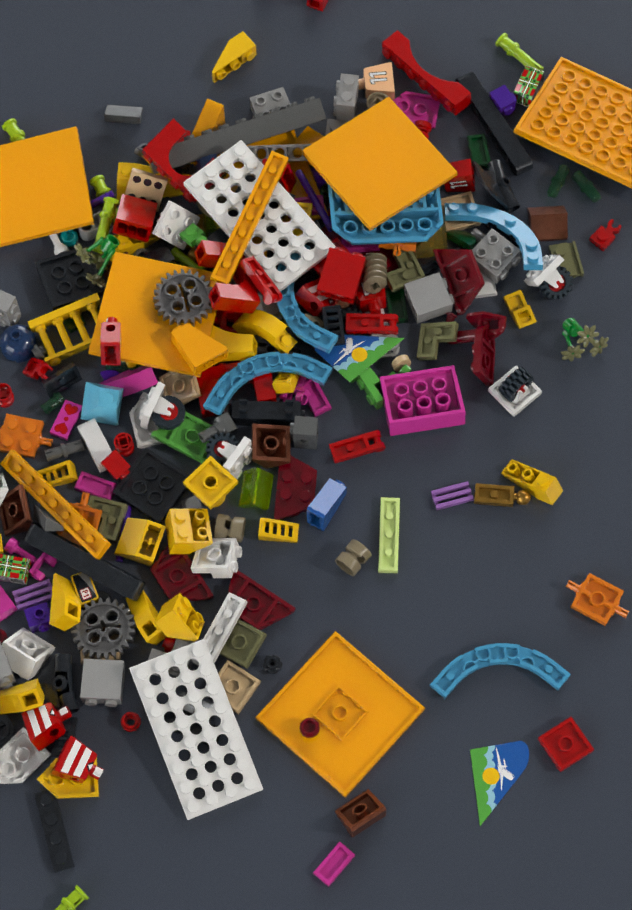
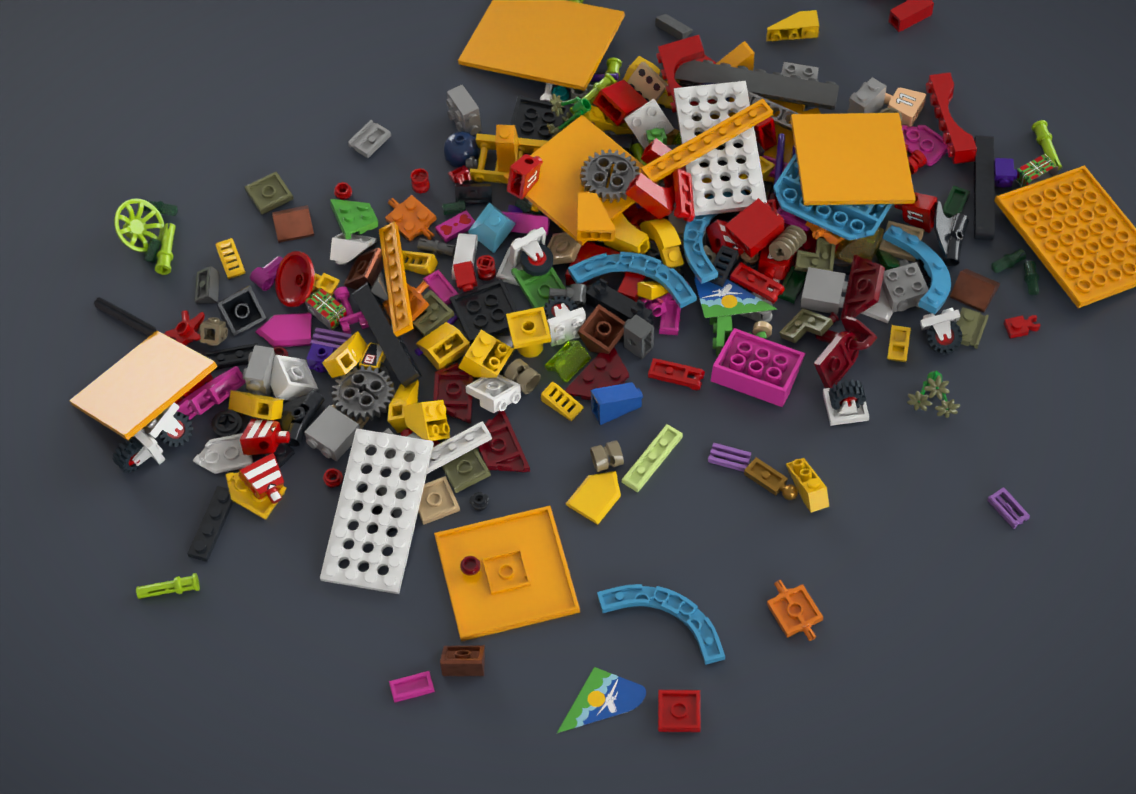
camera: 35 degrees right, 10 degrees down
none -> light orange slope [495,125,519,172]
none -> yellow tile [566,471,621,525]

